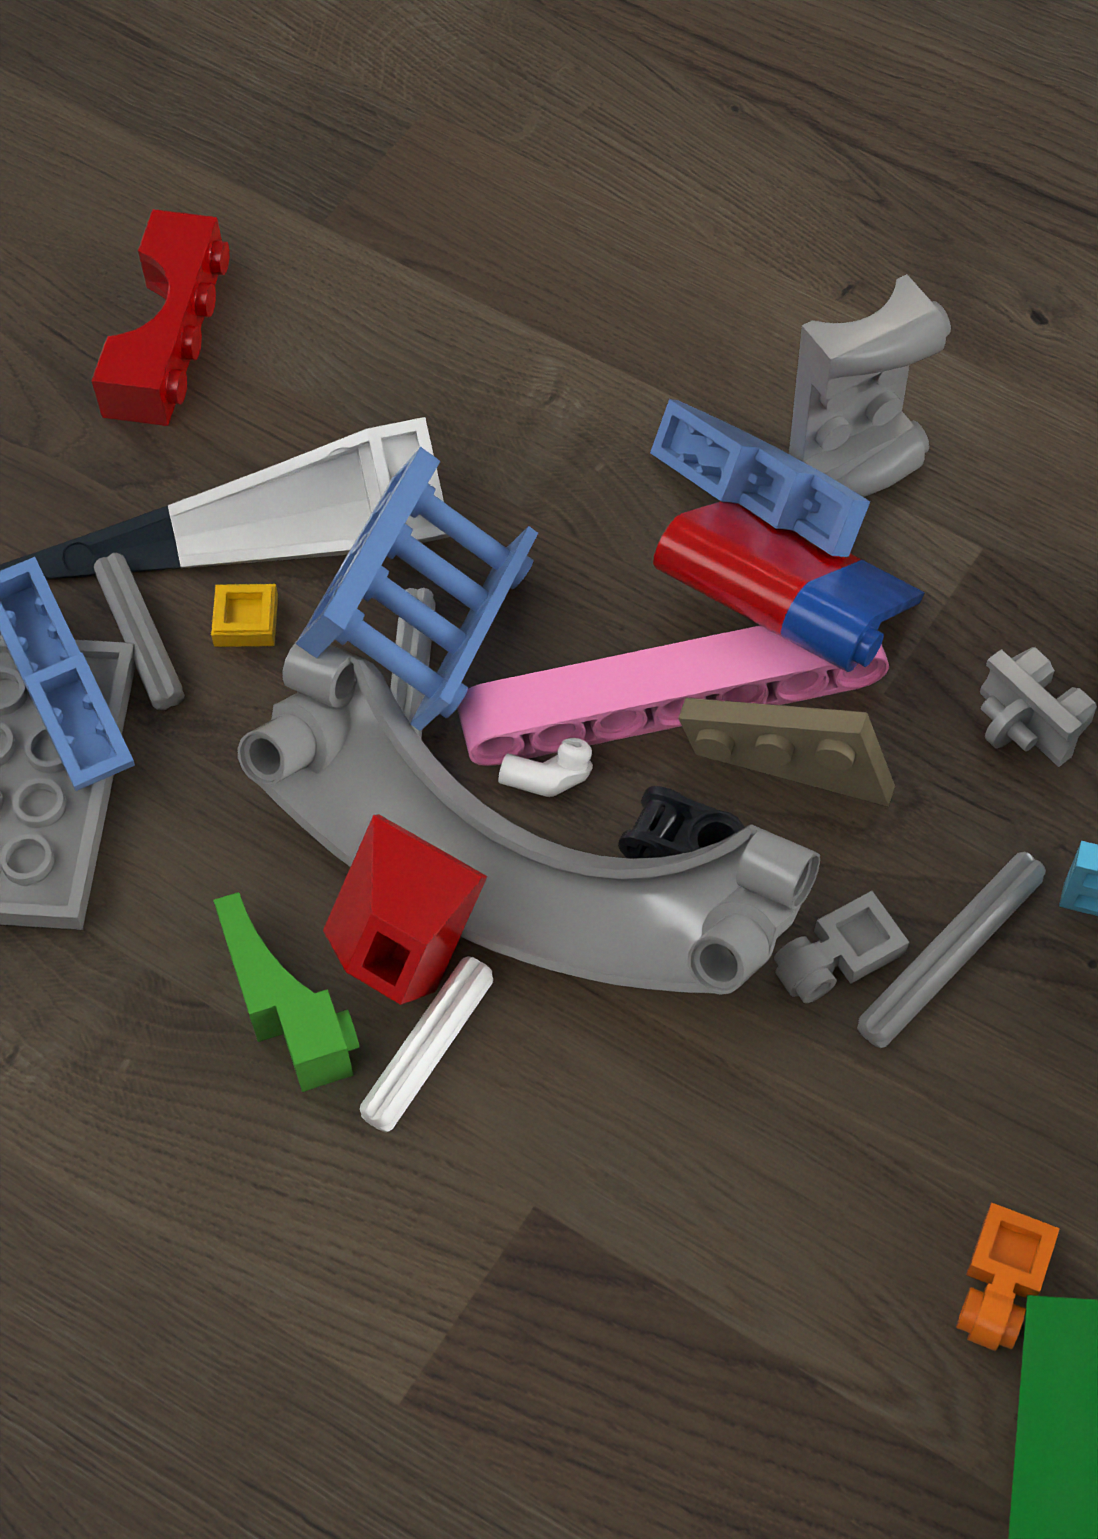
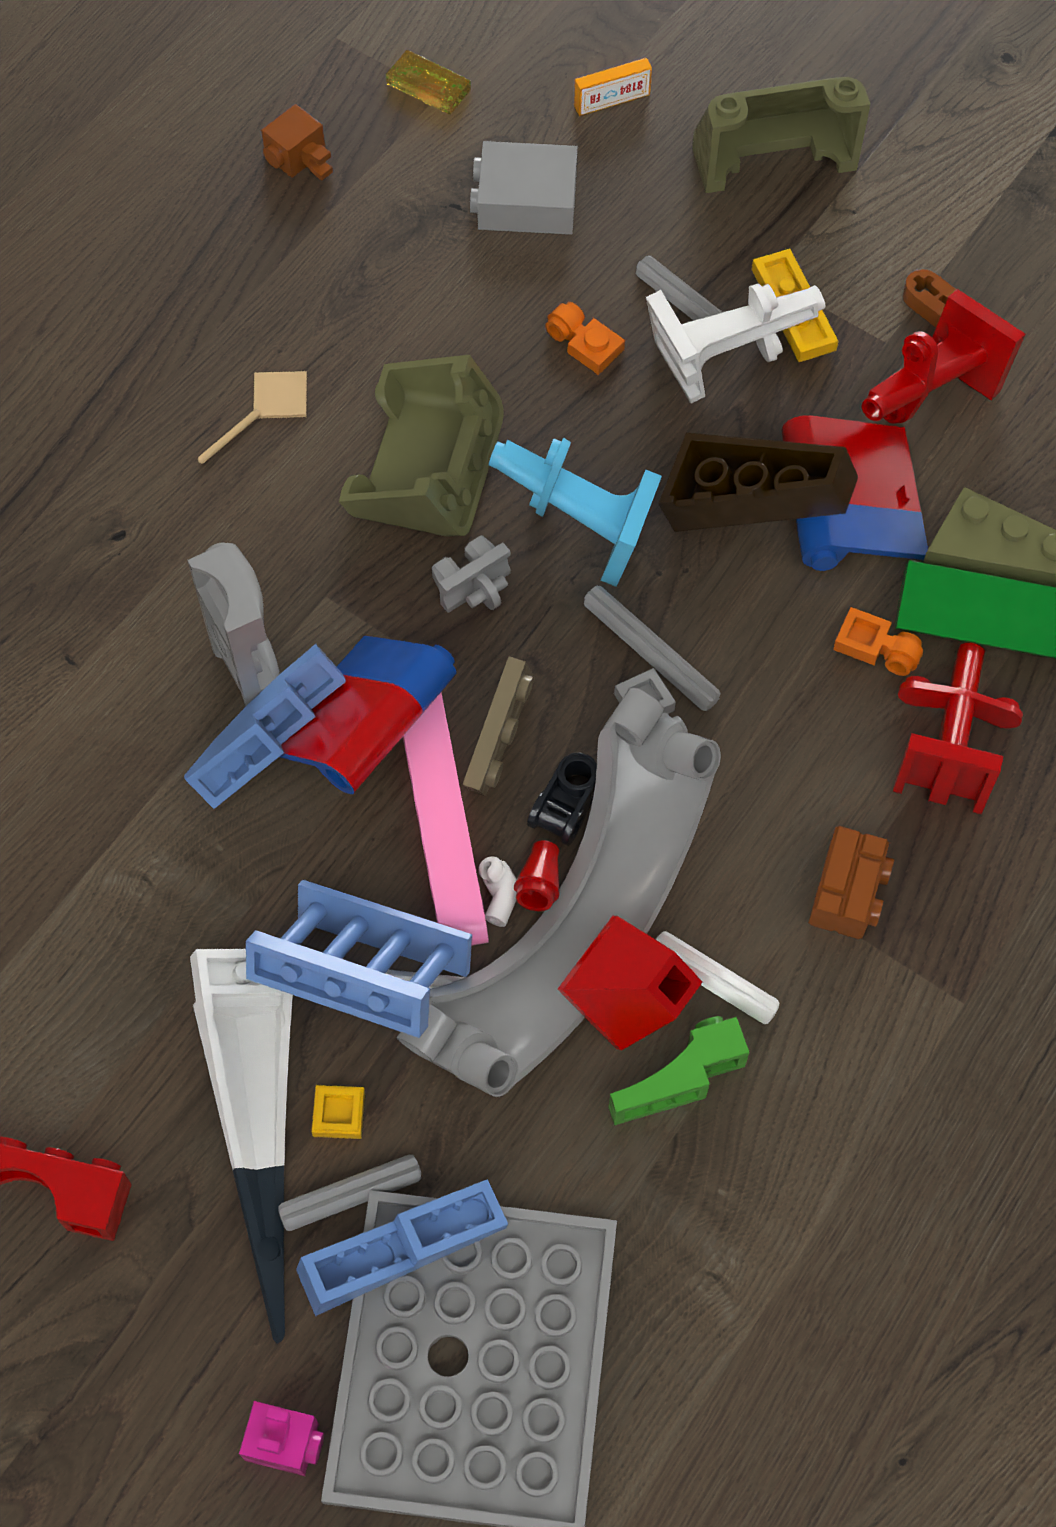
camera: 90 degrees left, 5 degrees up
none -> red cone [514,840,560,911]
none -> dark orange brick [808,826,894,939]
none -> red piece [893,643,1023,814]

